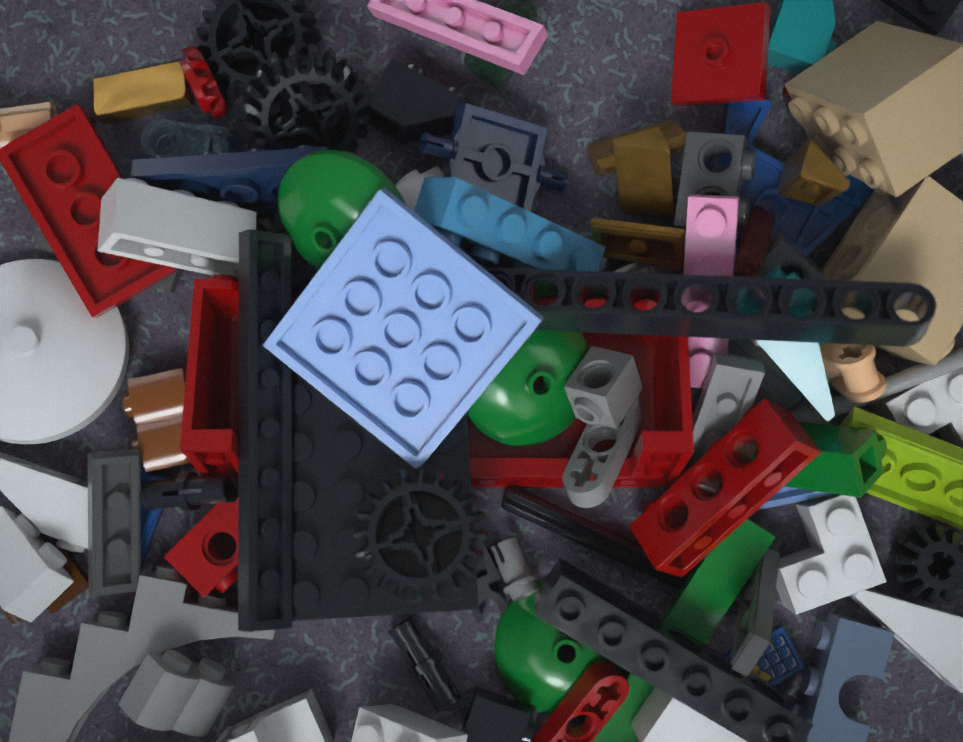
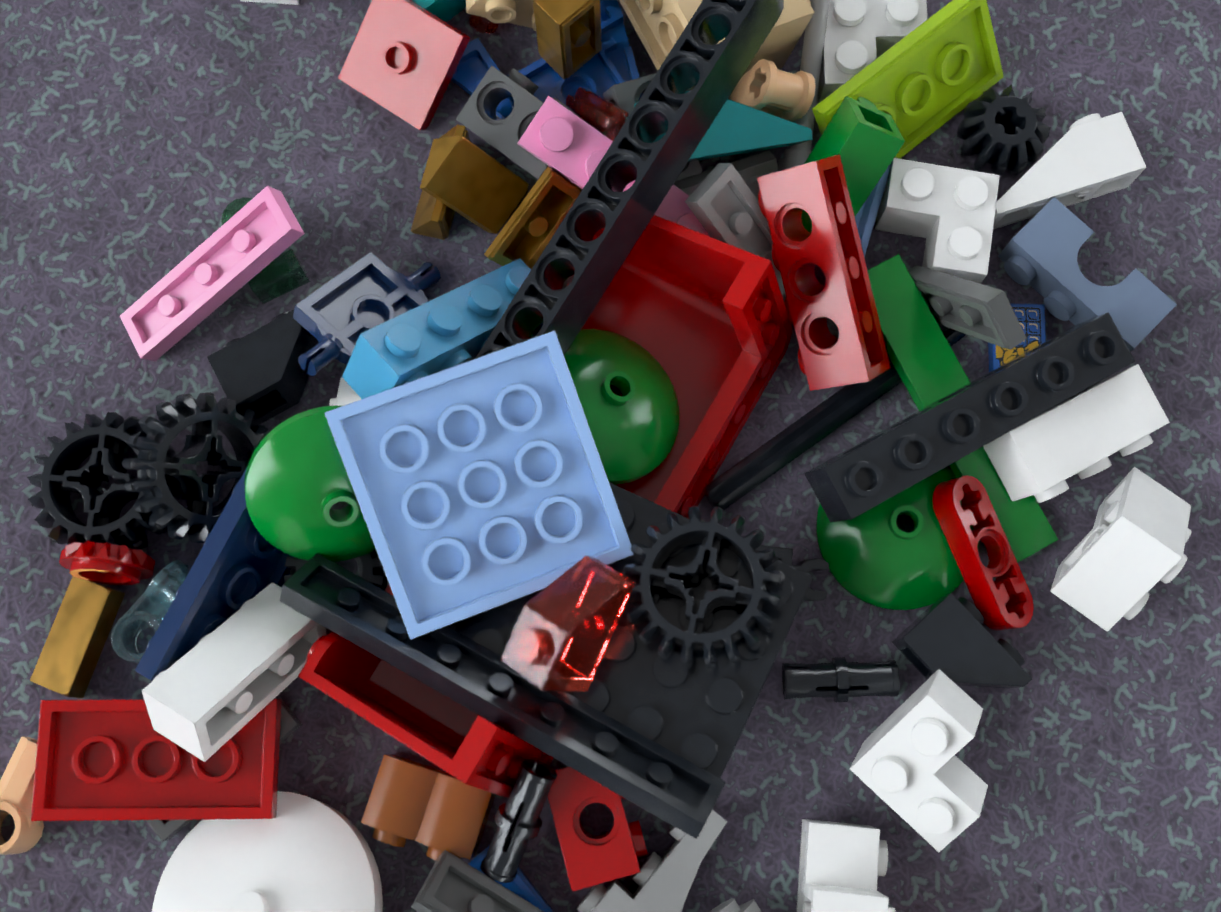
camera: 55 degrees left, 10 degrees down
light grey pin [489,537,539,601] -> none
light grey beam [562,396,644,508] -> none
light grey brick [564,346,643,429] -> none
none -> clear red slope [500,556,635,692]

